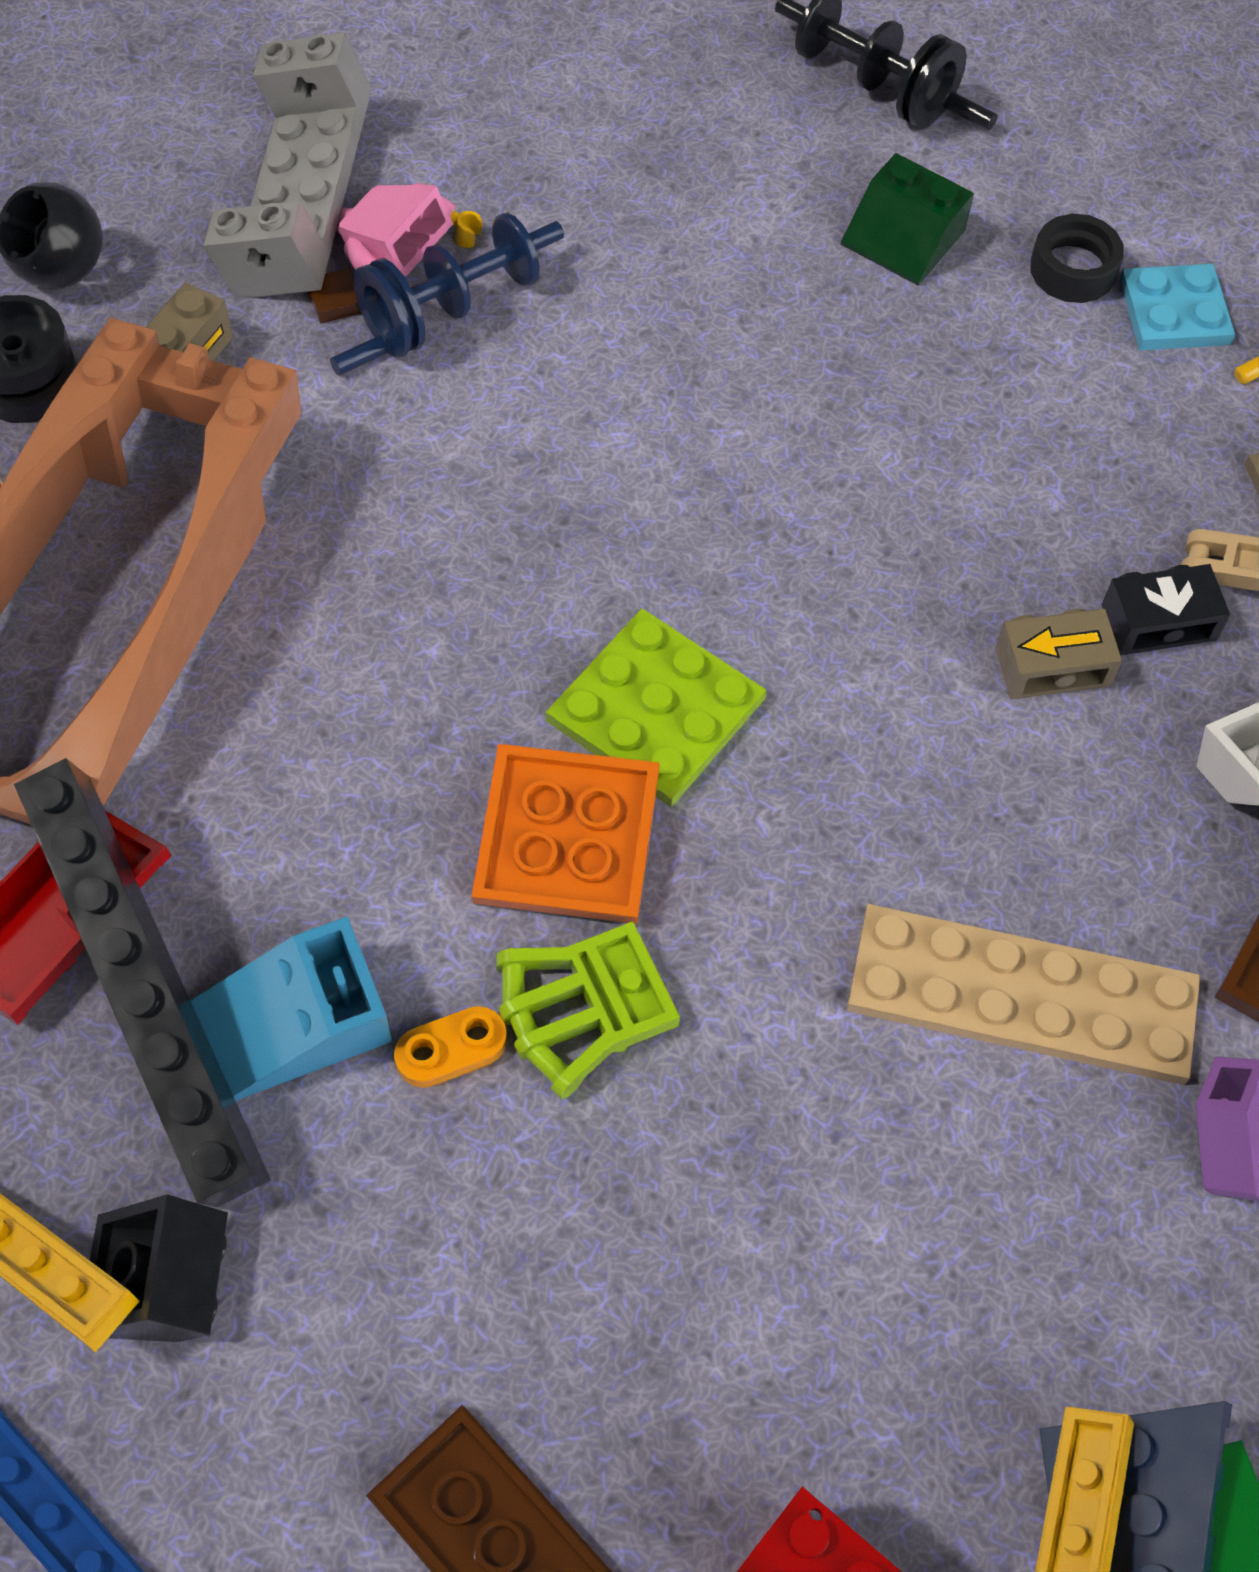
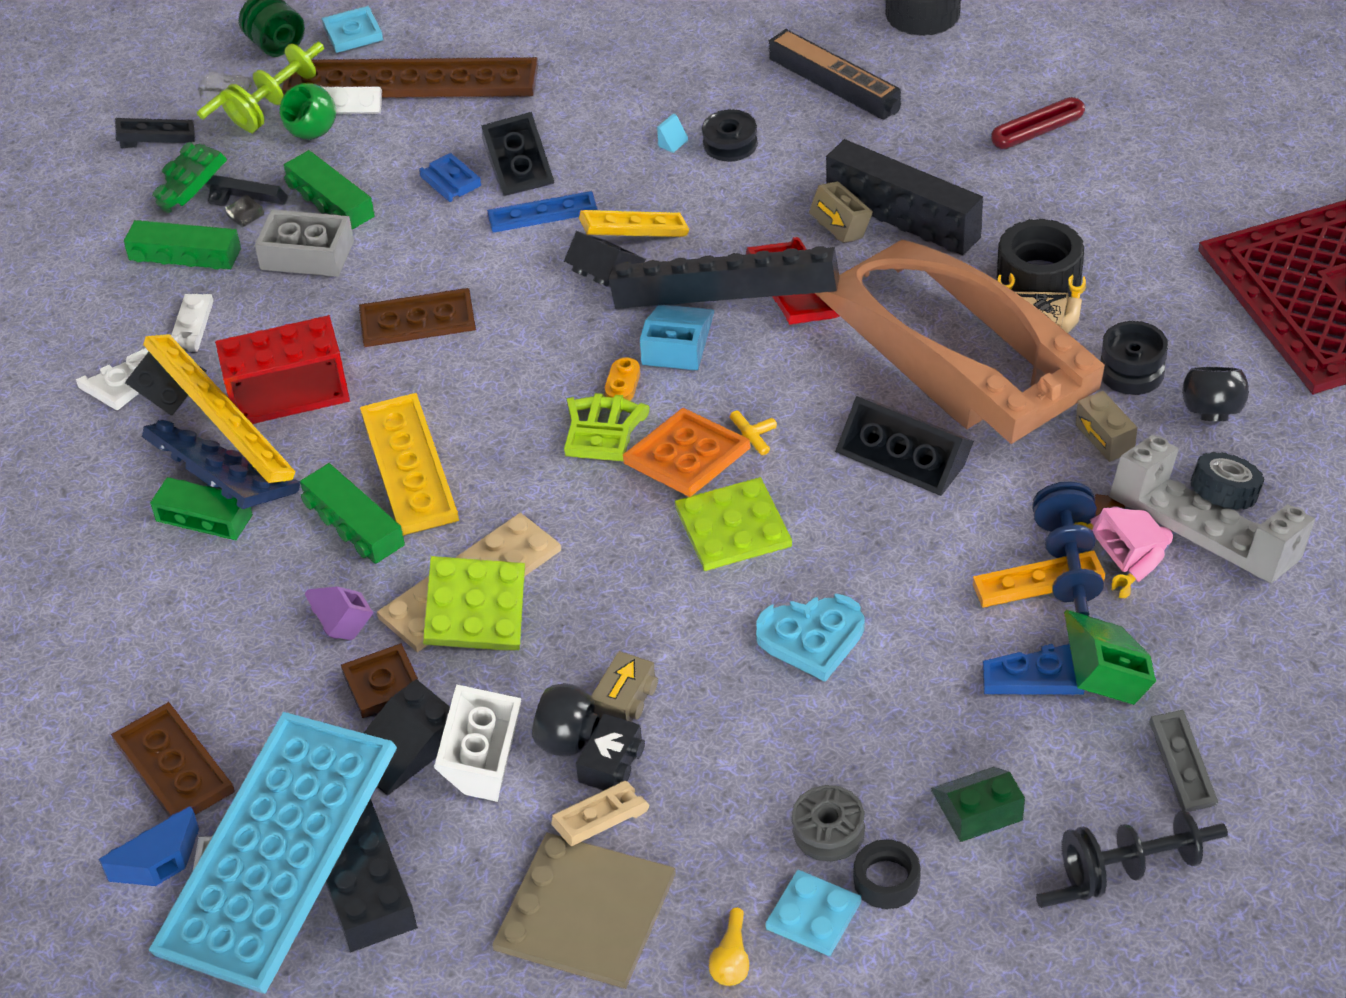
camera: 130 degrees right, 15 degrees down
none -> green brick [300,463,405,564]
none -> yellow plate [360,393,459,536]
none -> lime plate [423,556,525,651]
none -> black wheel [532,683,600,757]
none -> yellow piece [730,410,777,455]
none -> medium azure plate [756,594,864,682]
none -> dark grey wheel [791,785,865,862]
none -> black slope [835,396,974,496]
none -> light orange plate [972,550,1105,608]
none -> blue wing [983,644,1085,694]
none -> green slope [1064,609,1156,705]
none -> dark grey hinge [1149,709,1218,812]
none -> black wheel [1190,452,1264,510]

